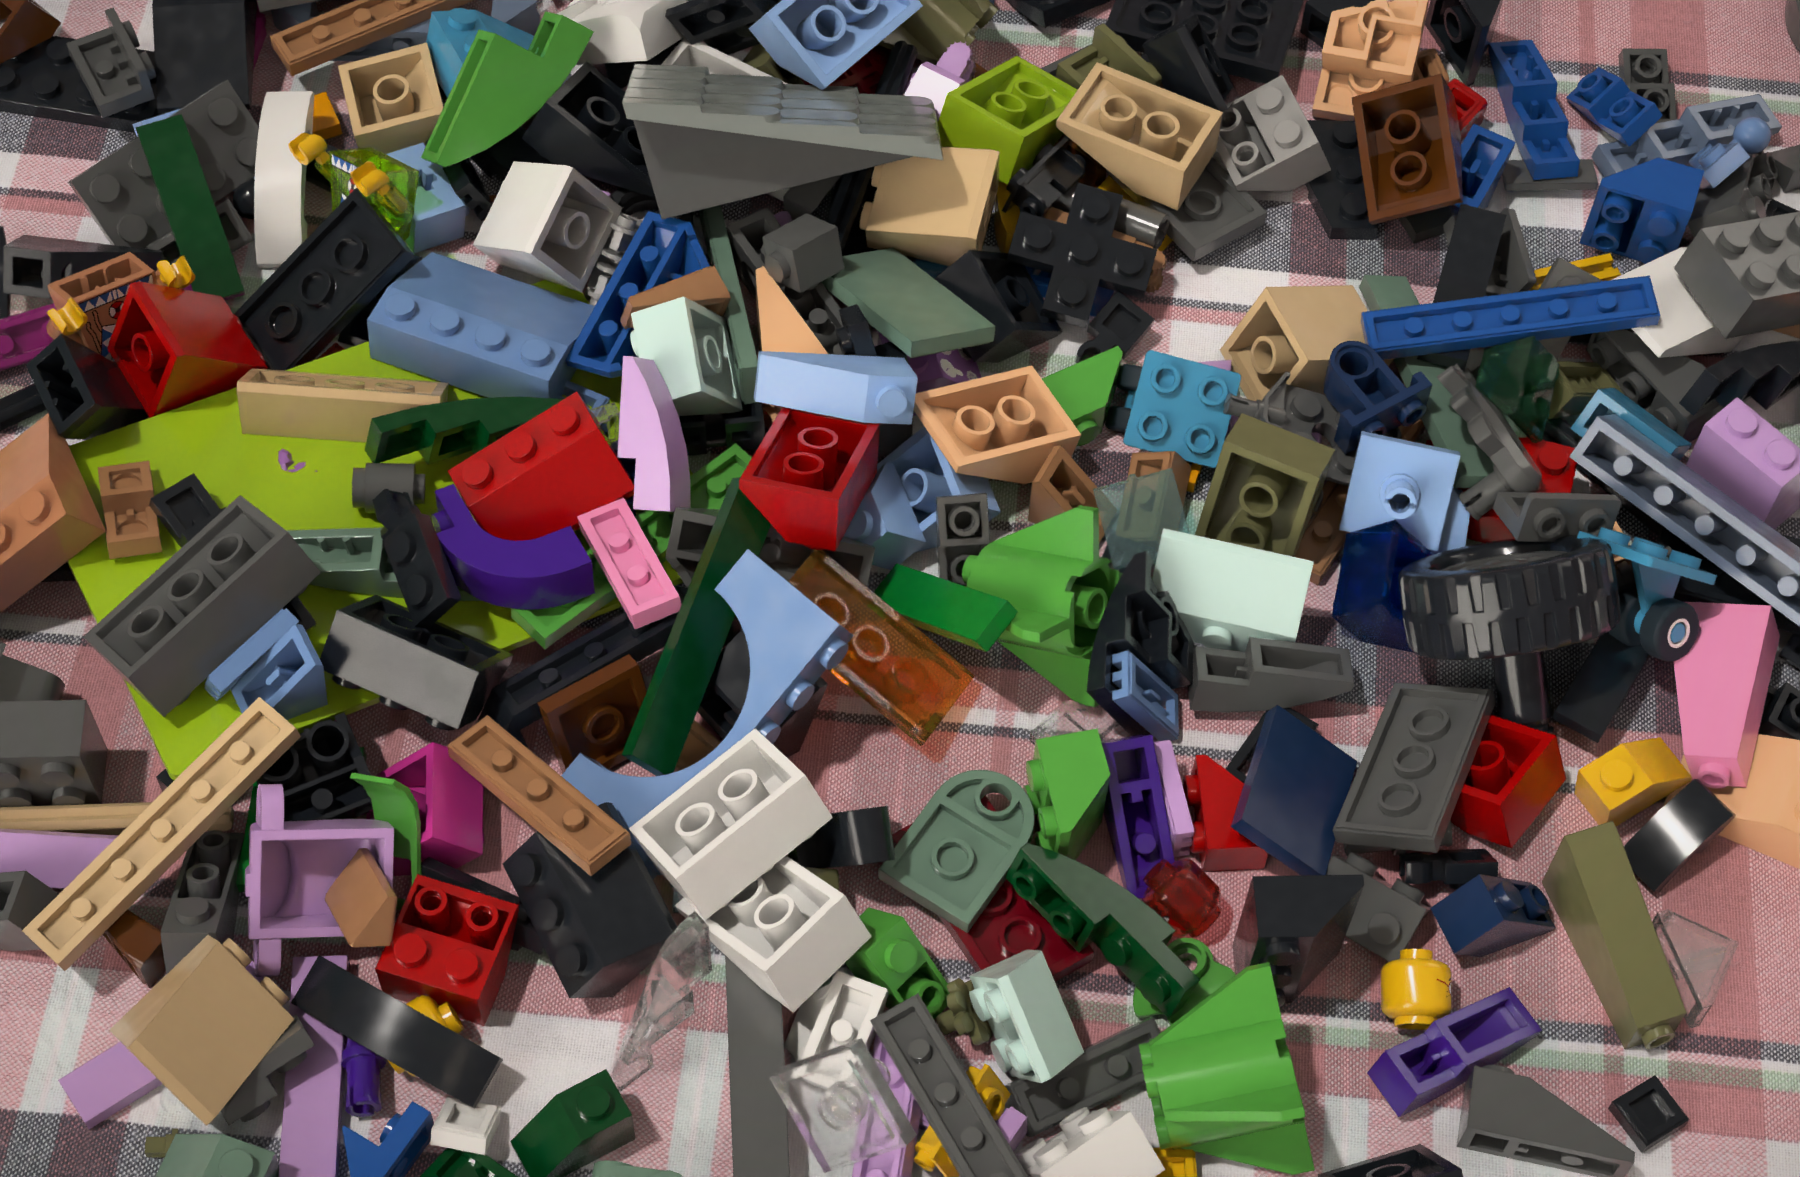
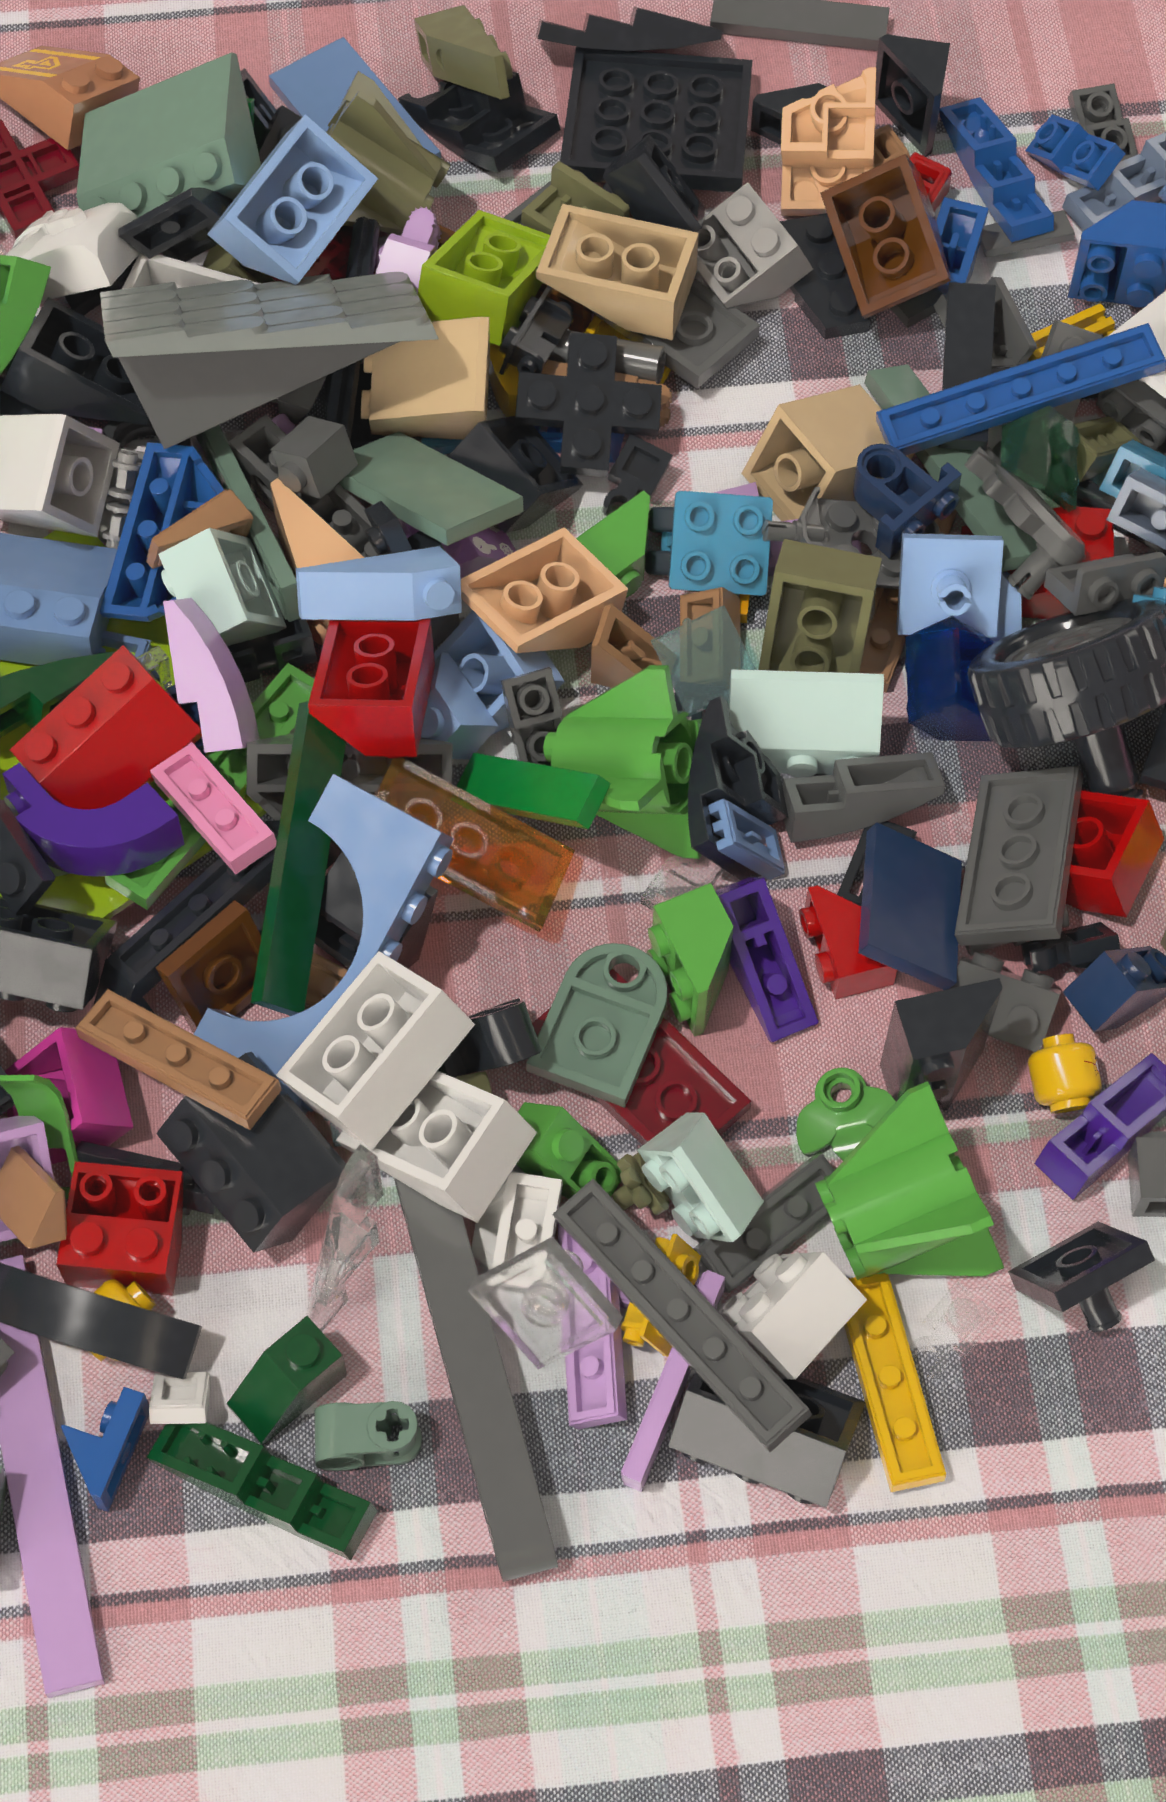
camera: 10 degrees left, 5 degrees up
dark purple pin [341,1037,386,1117] -> none
dark green slope [1005,843,1200,1019] -> none
clear red head [1142,858,1222,938] -> none
lavender tile [1154,740,1195,857] -> none

